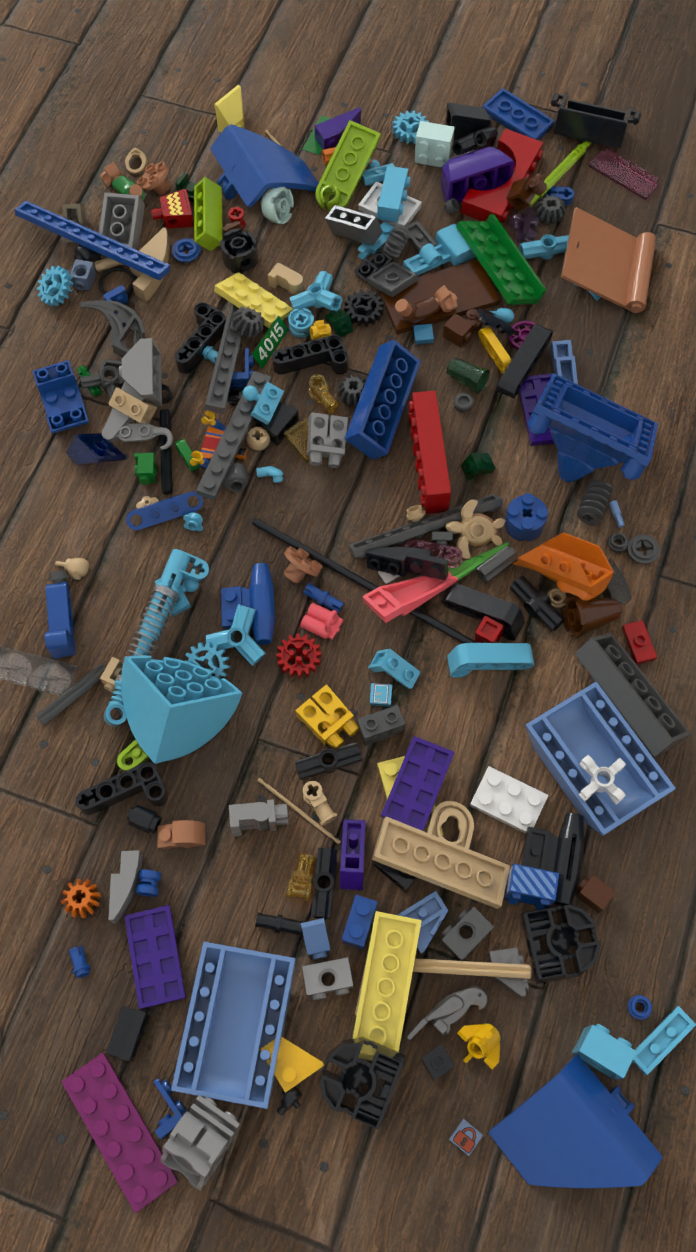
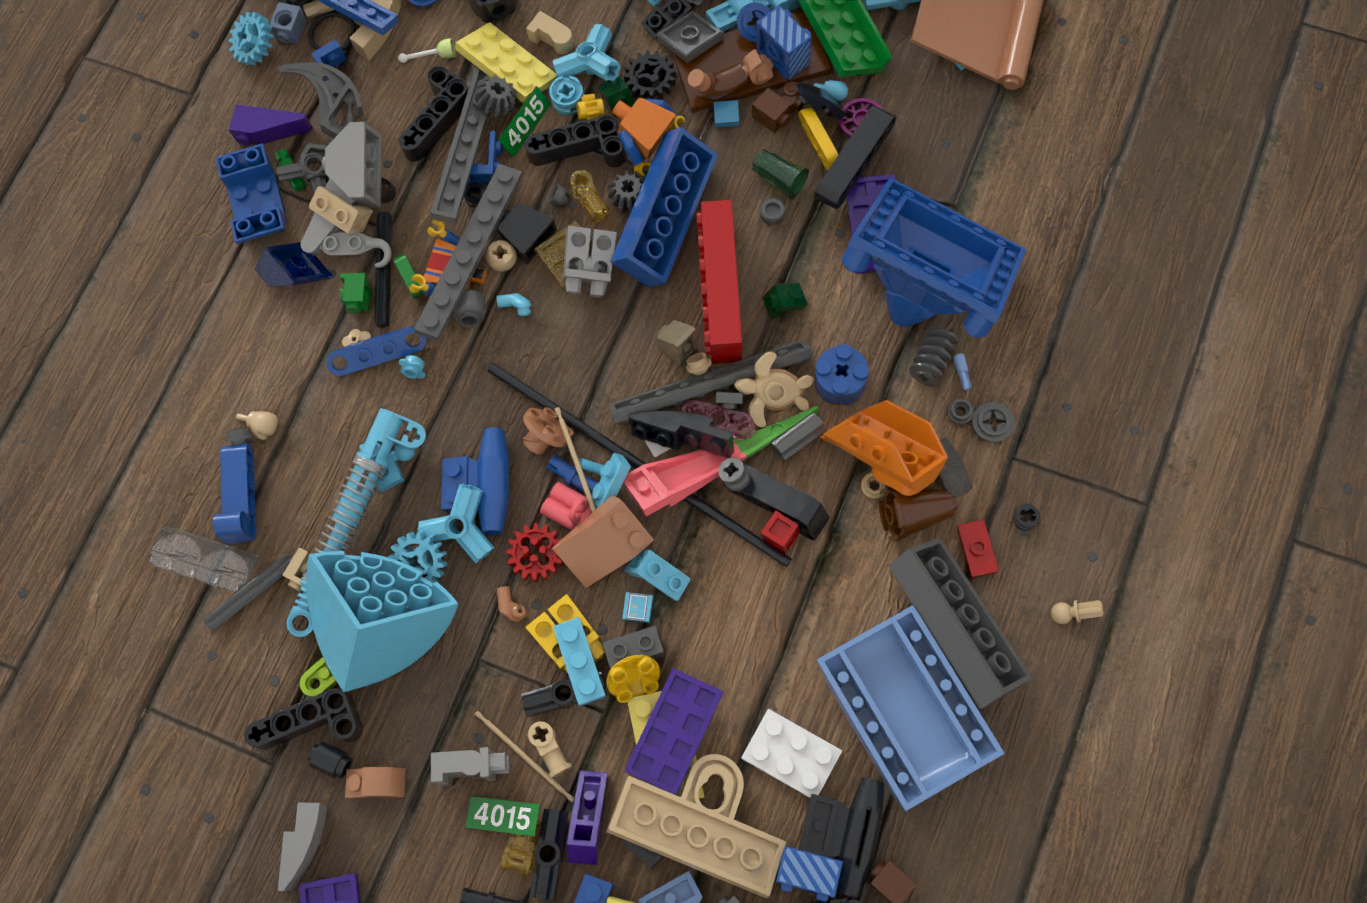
camera: 10 degrees right, 5 degrees up
orange gear [61,879,101,918] -> none
blue wheel [135,869,162,897] -> none
medium azure pin [202,346,218,363] -> none
medium azure plate [243,381,284,424] -> none
medium azure beam [447,643,535,678] -> none
black piece [510,576,565,632] -> none
medium blue slope [549,340,578,385] -> none
white pin [579,755,626,805] -> none
none -> dark purple slope [228,104,313,145]
none -> hinge [398,38,456,63]
none -> green sticker [465,796,540,837]
none -> nougat arm [497,586,526,622]
none -> dark grey hinge [549,184,570,206]
none -> nougat slope [552,495,654,588]
none -> medium azure plate [553,617,606,706]
none -> tan piece [555,407,596,512]
none -> medium azure plate [579,453,631,507]
none -> yellow dish [606,655,660,703]
none -> orange torso [612,98,685,177]
none -> dark tan slope [656,320,698,366]
none -> dark grey wheel [718,458,750,491]
none -> blue gear [736,2,771,42]
none -> blue container [756,5,812,81]
none -> black bush [1014,504,1040,531]

